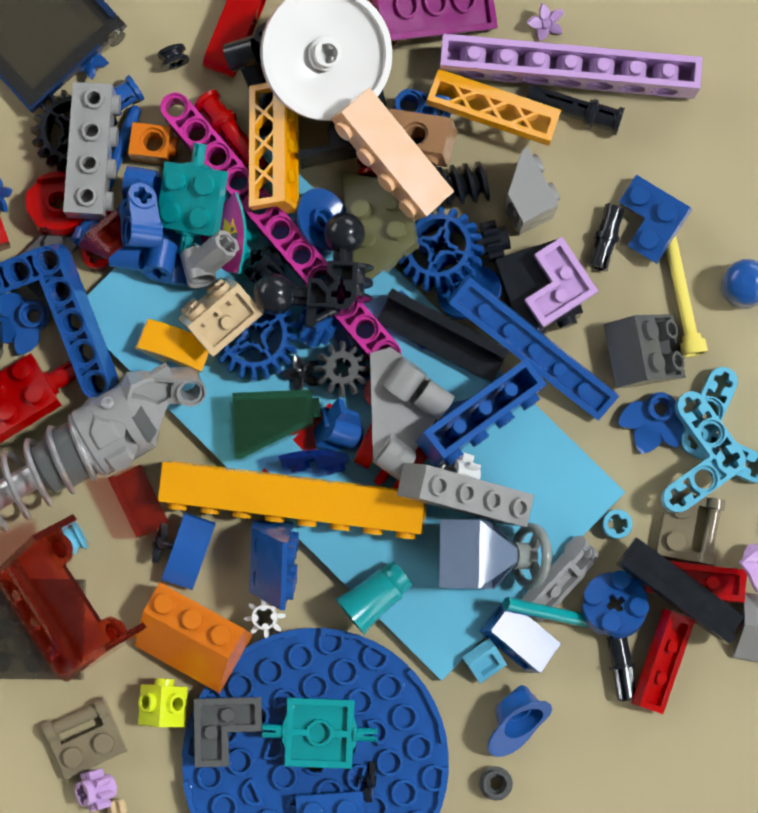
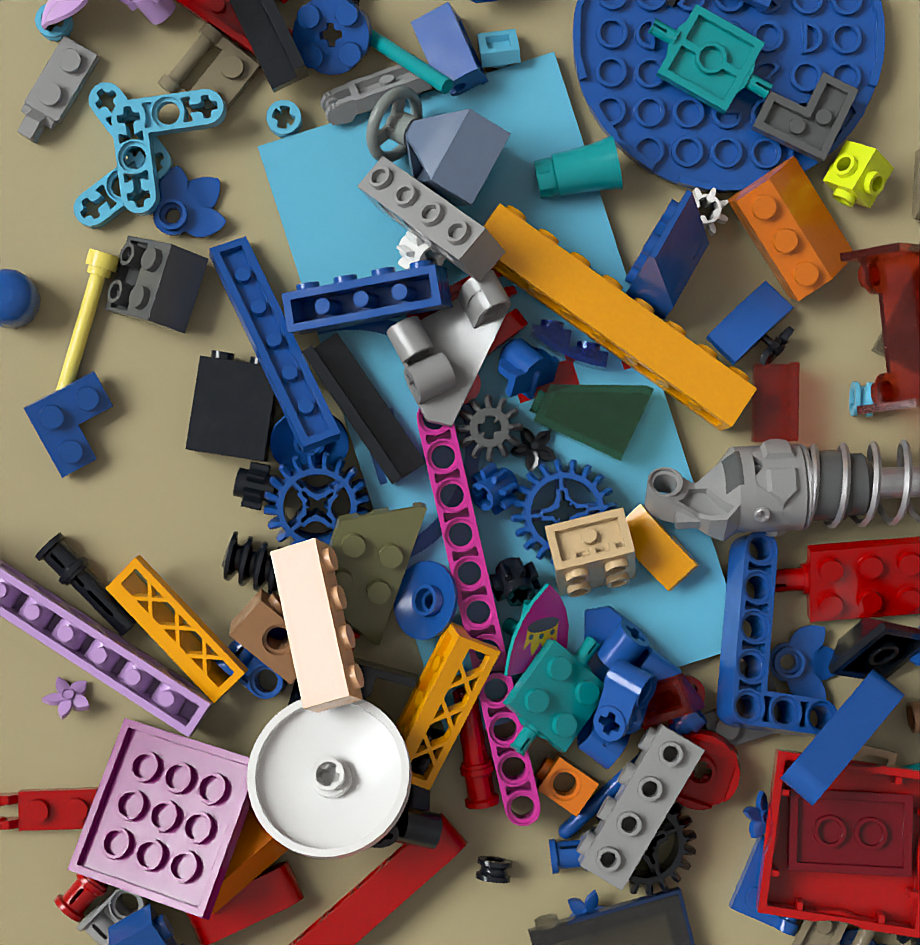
camera: 150 degrees left, 5 degrees up
light grey piece [180,230,240,289] -> none
black piece [253,212,374,329] -> none
light grey slope [504,147,560,236] -> none
lavender plate [524,237,599,329] -> none
black pin [587,203,625,272] -> none

